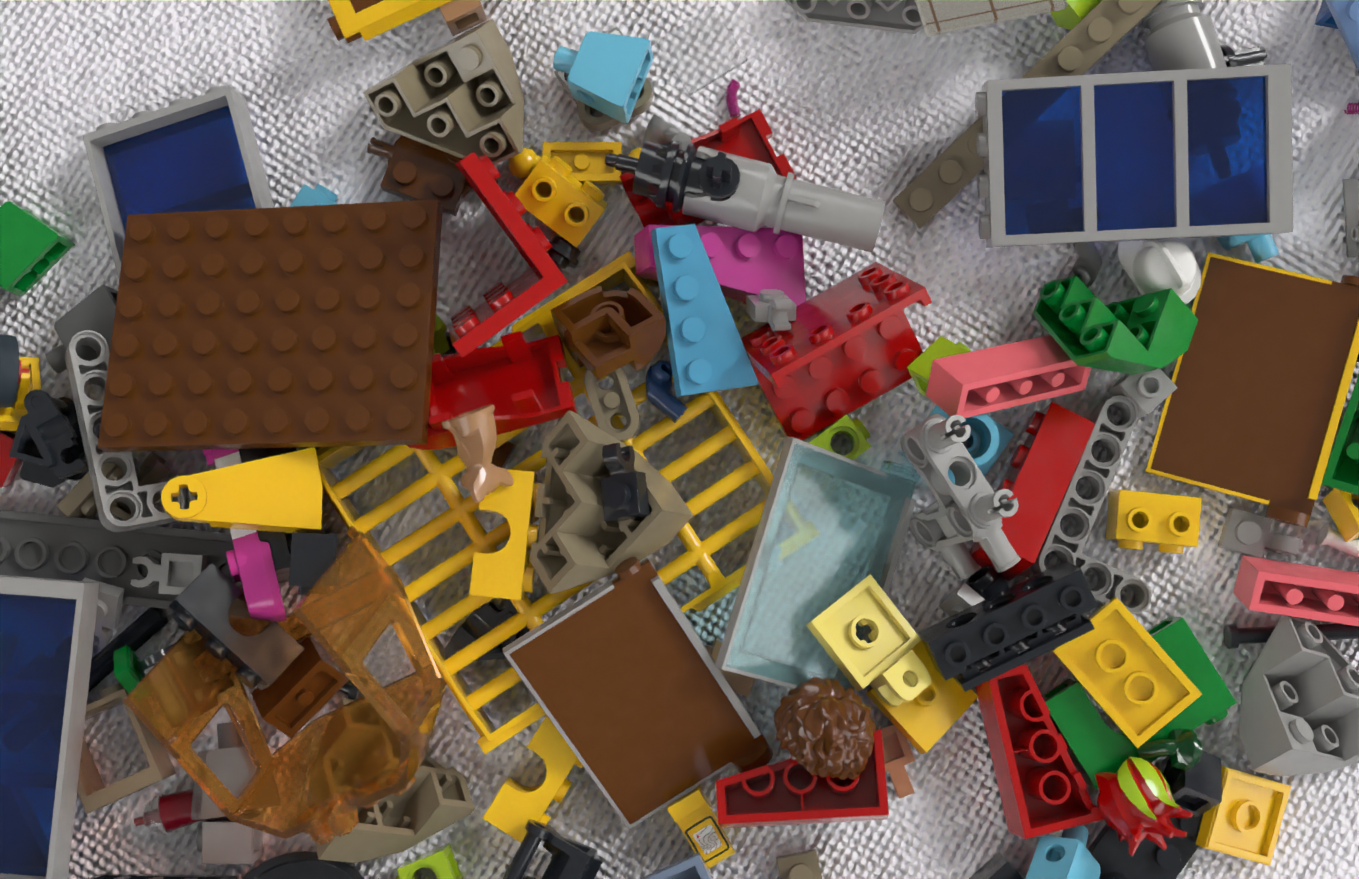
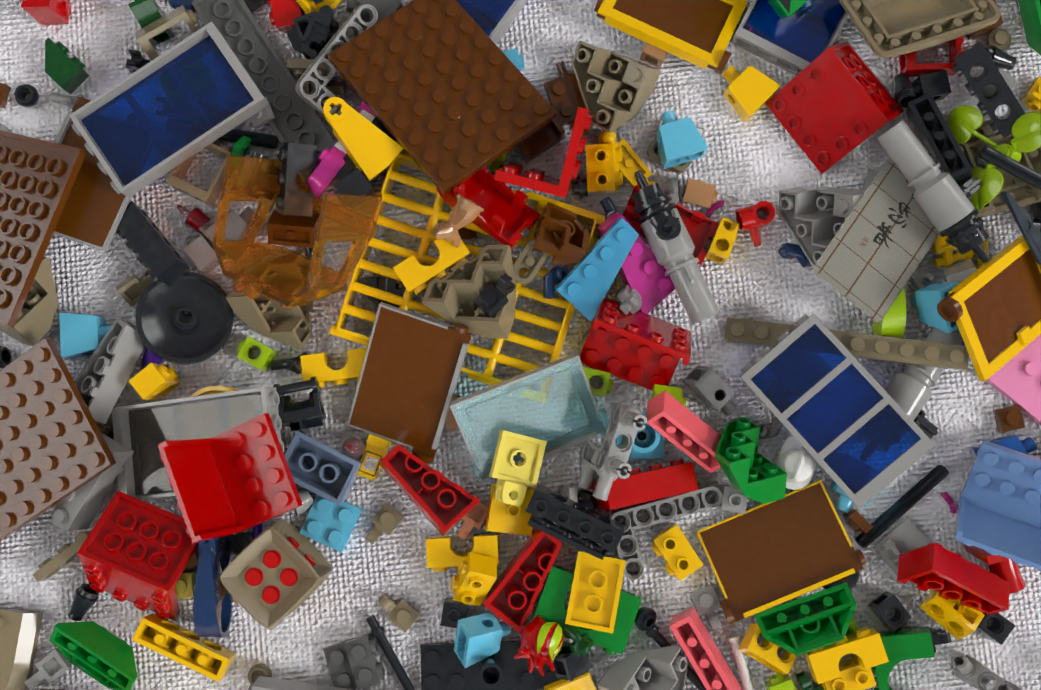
camera: 45 degrees right, 0 degrees up
light grey plate [130,553,208,595] -> none
reddish brown hair [773,677,876,780] -> none
none -> black bar [270,352,307,375]
none -> clear piece [340,435,366,459]
none -> yellow arch [426,533,499,572]
none -> yellow brick [450,552,497,607]
none -> reddish brown panel [515,118,565,164]
none -> dark blue arm [600,196,619,220]
none -> black plate [634,607,657,631]
none -> medium nougat brick [681,178,718,208]
none -> dark grey torso [682,365,737,416]
none -> yellow leg [705,217,740,265]
none -> red piece [735,201,776,247]
none -> dark blue arm [778,243,810,268]
none -> reddish brown plate [843,509,873,534]
none -> black axle [855,465,949,548]

